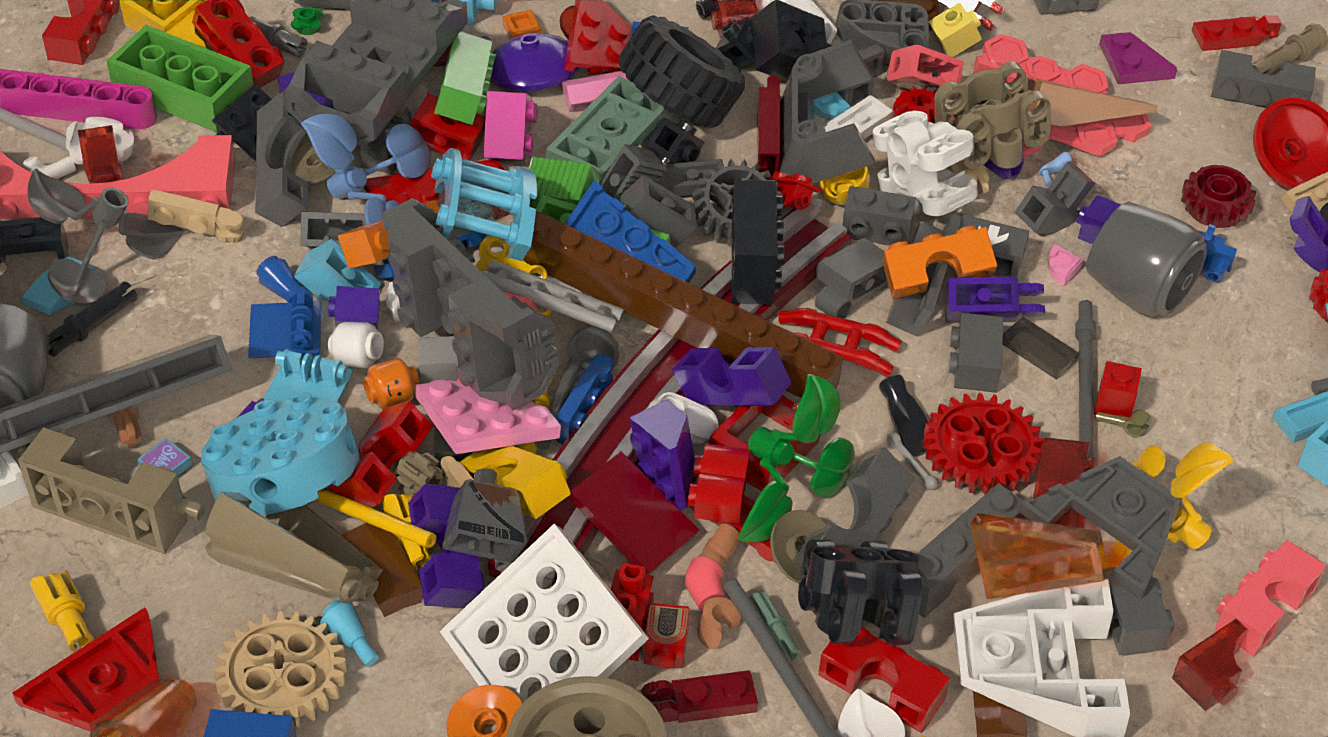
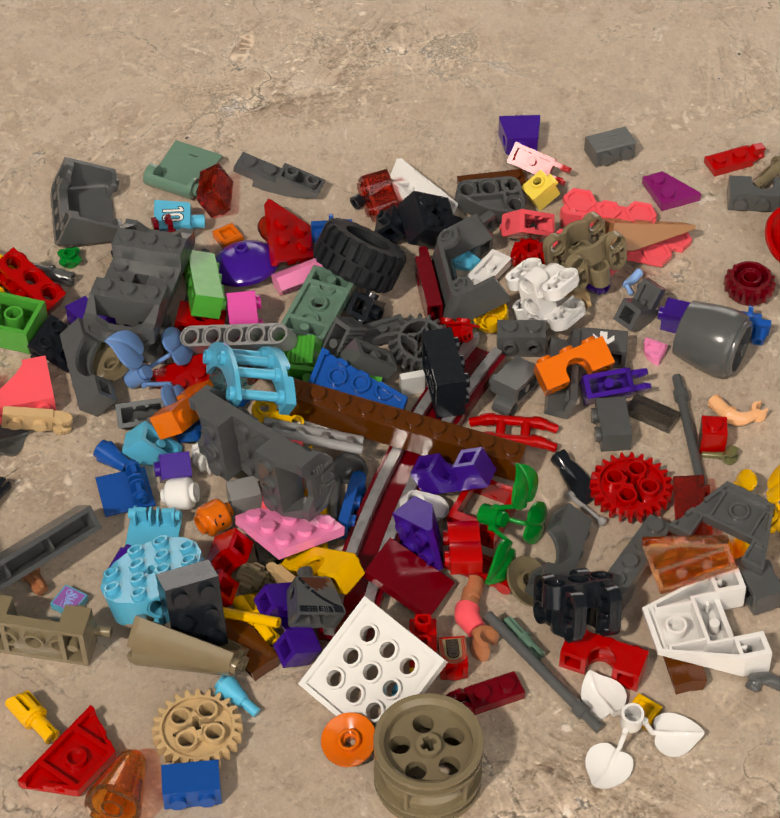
camera: 10 degrees left, 0 degrees up
none -> black brick [156,559,228,646]
none -> light grey beam [180,323,298,354]
none -> white tile [399,370,425,396]
none -> light nougat piece [707,394,768,426]

